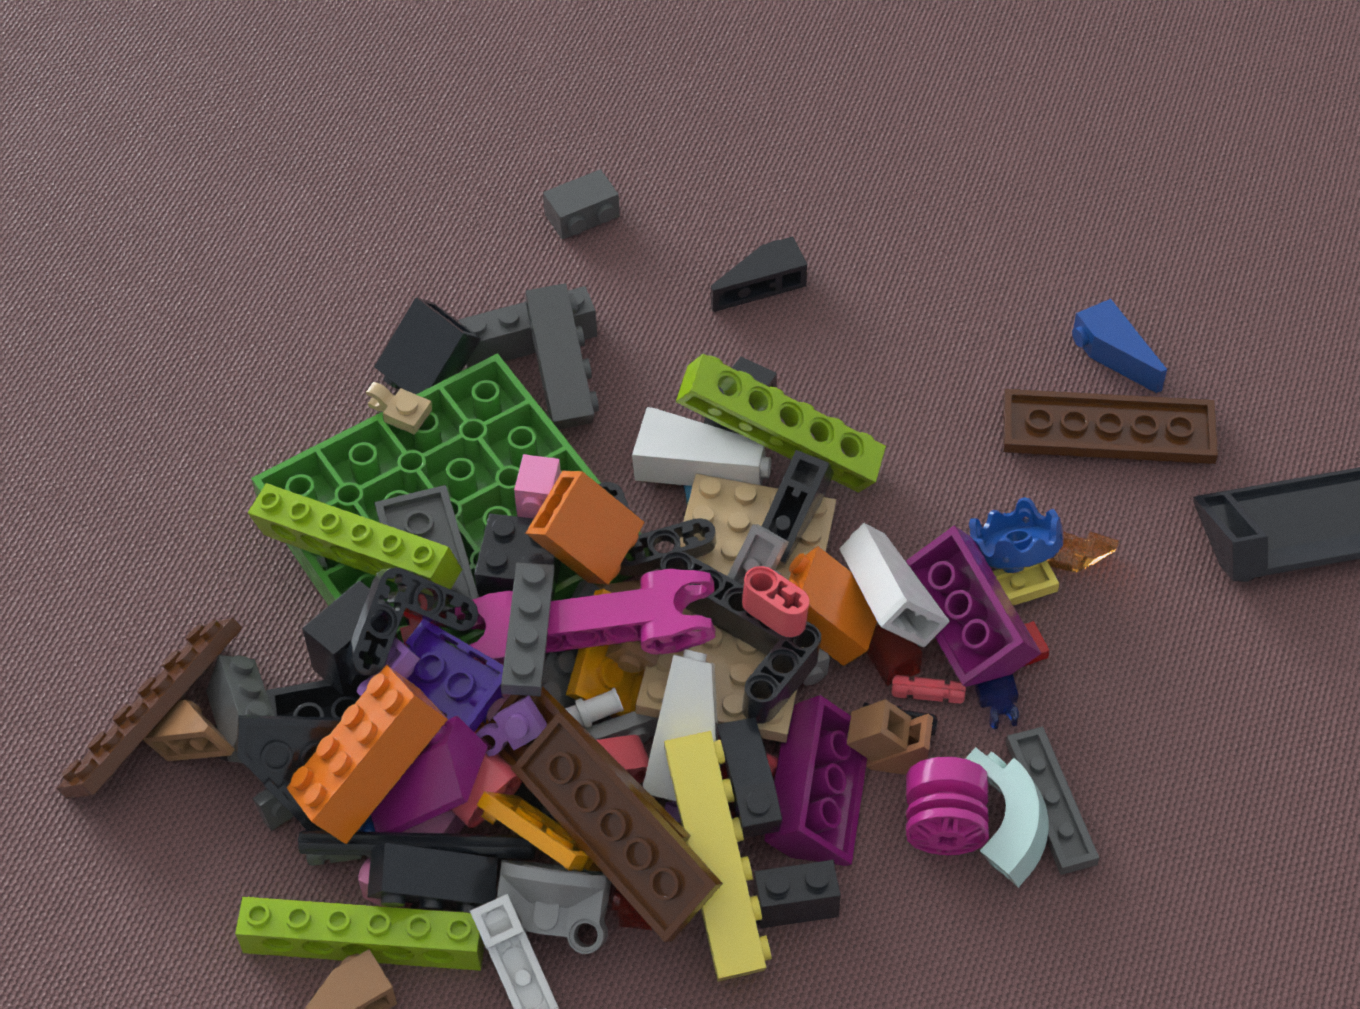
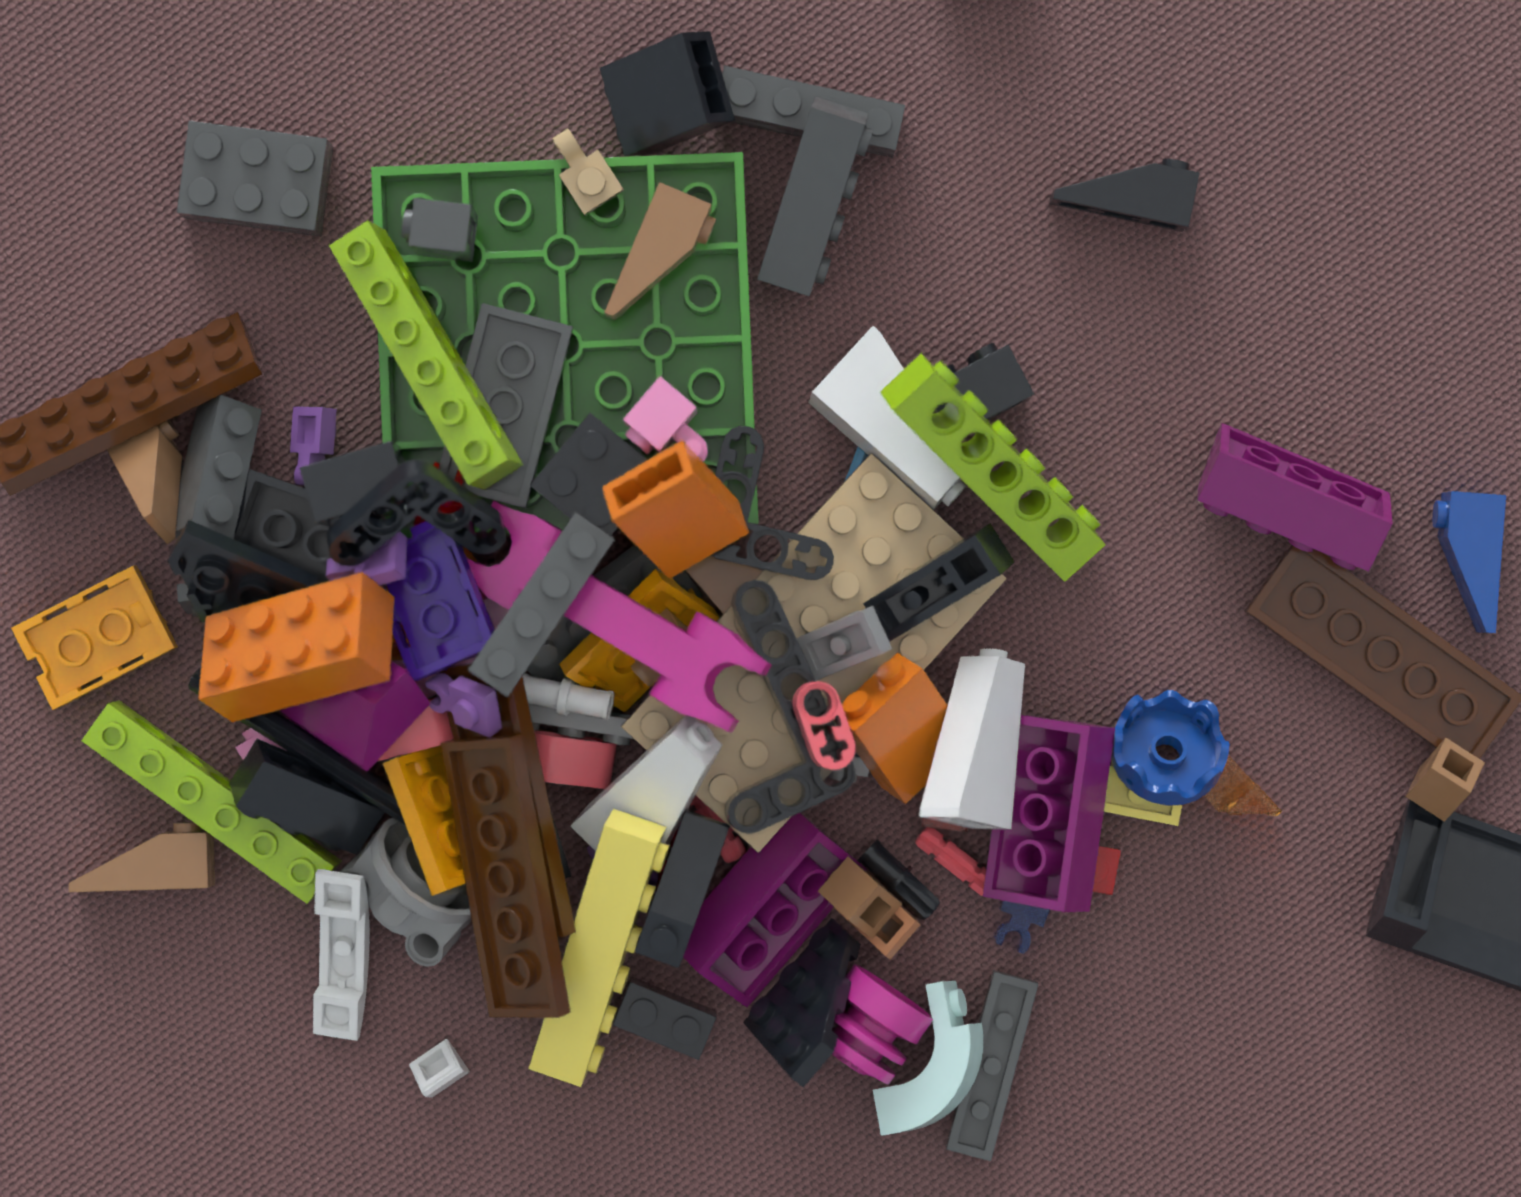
camera: 30 degrees right, 35 degrees up
none -> light orange piece [11,565,178,710]
none -> dark grey brick [177,121,334,237]
none -> medium lavender plate [290,406,337,485]
none -> dark grey brick [402,198,478,262]
none -> medium nougat slope [604,182,717,320]
none -> black plate [743,918,861,1088]
none -> magenta slope [1197,423,1393,572]
none -> medium nougat brick [1405,738,1485,822]

